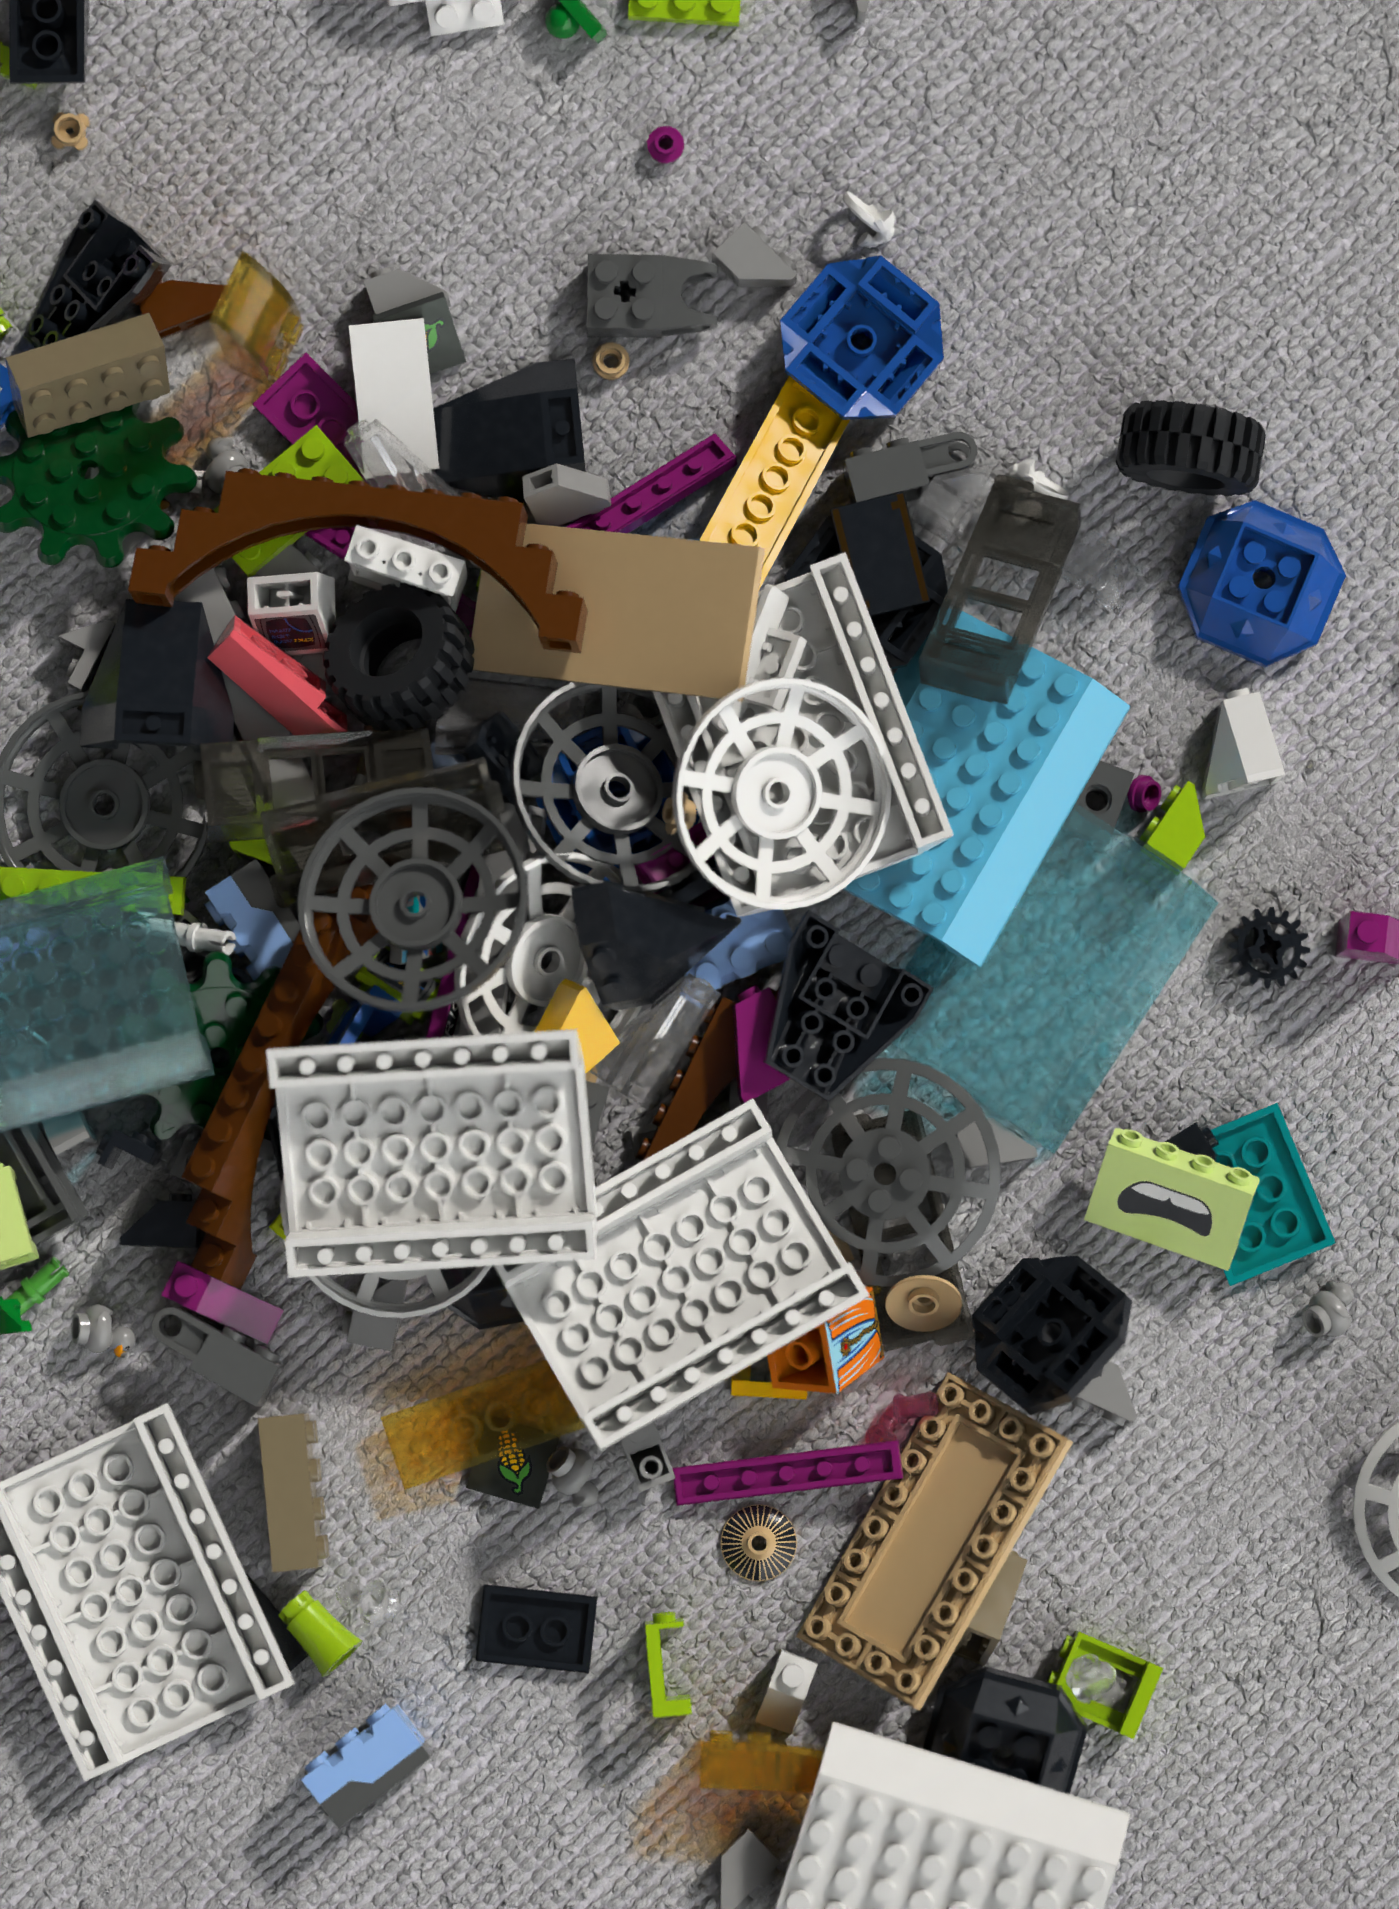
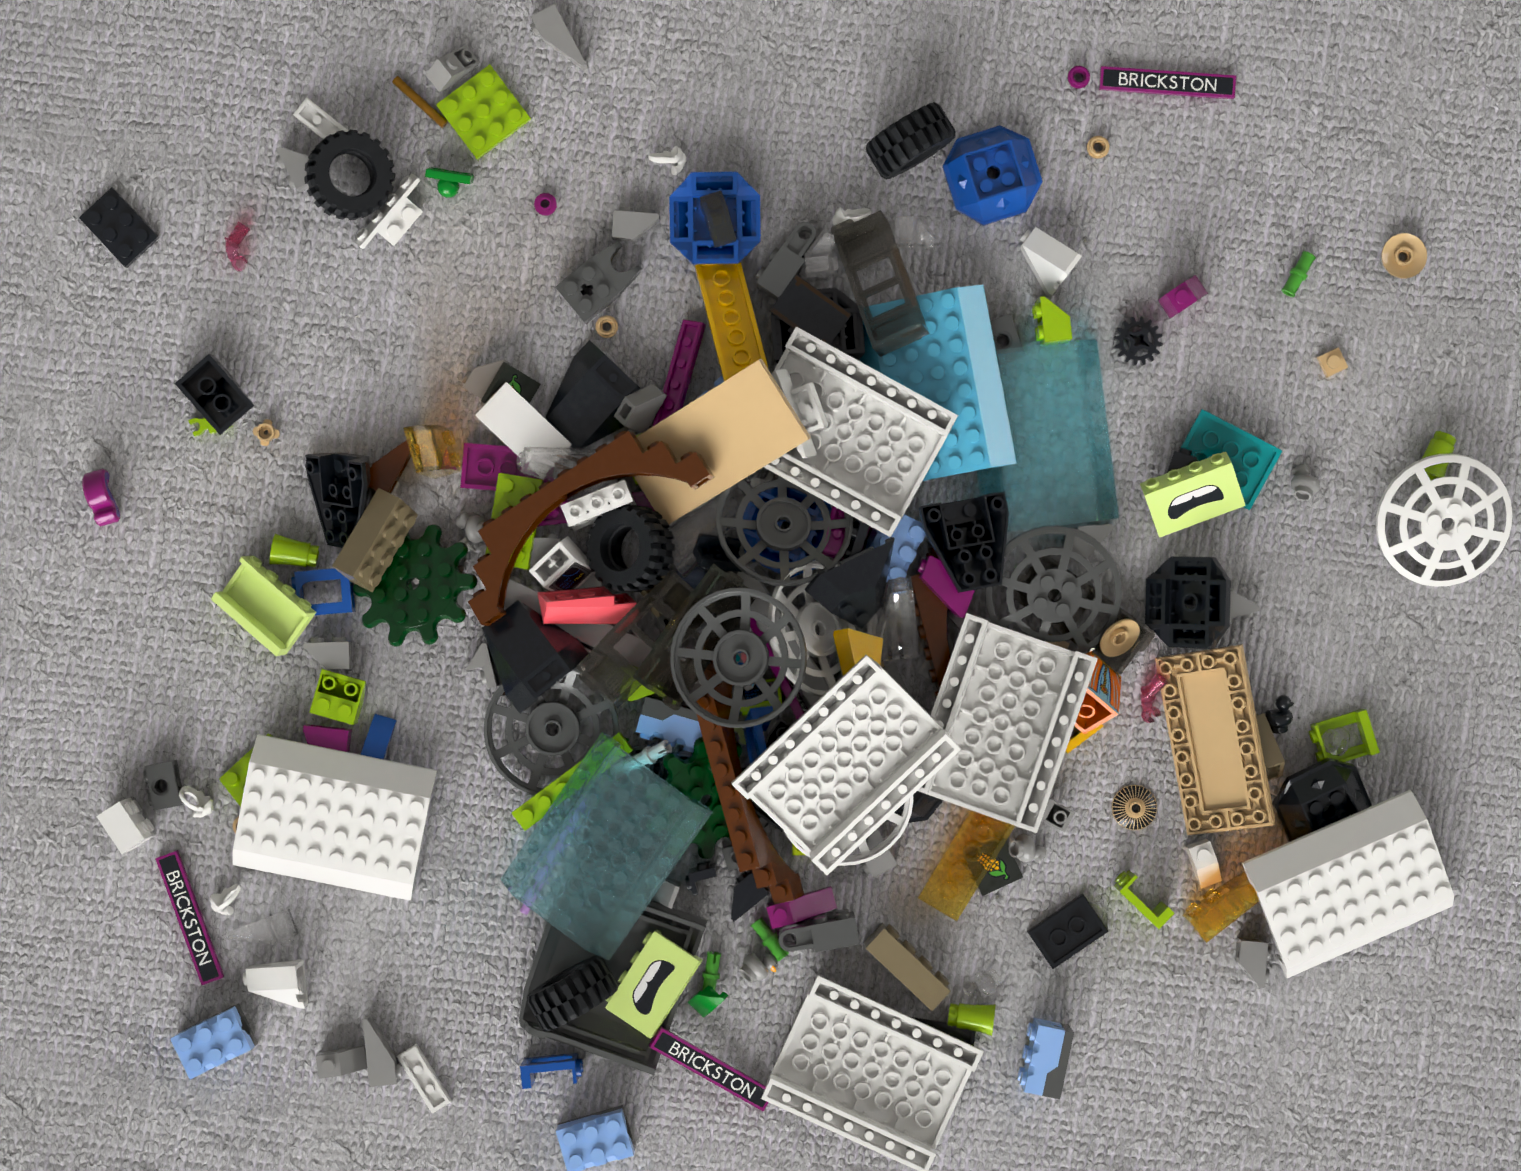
camera: 35 degrees left, 5 degrees up
tan plate [662,792,697,835] -> none
white dish [672,678,892,910] -> none
magenta tile [672,1440,904,1506] -> none
magenta plate [1127,775,1161,813] -> none
none -> clear smoke slope [700,190,736,248]
none -> bright green pin [751,917,789,961]
none -> black animal [1265,695,1294,734]

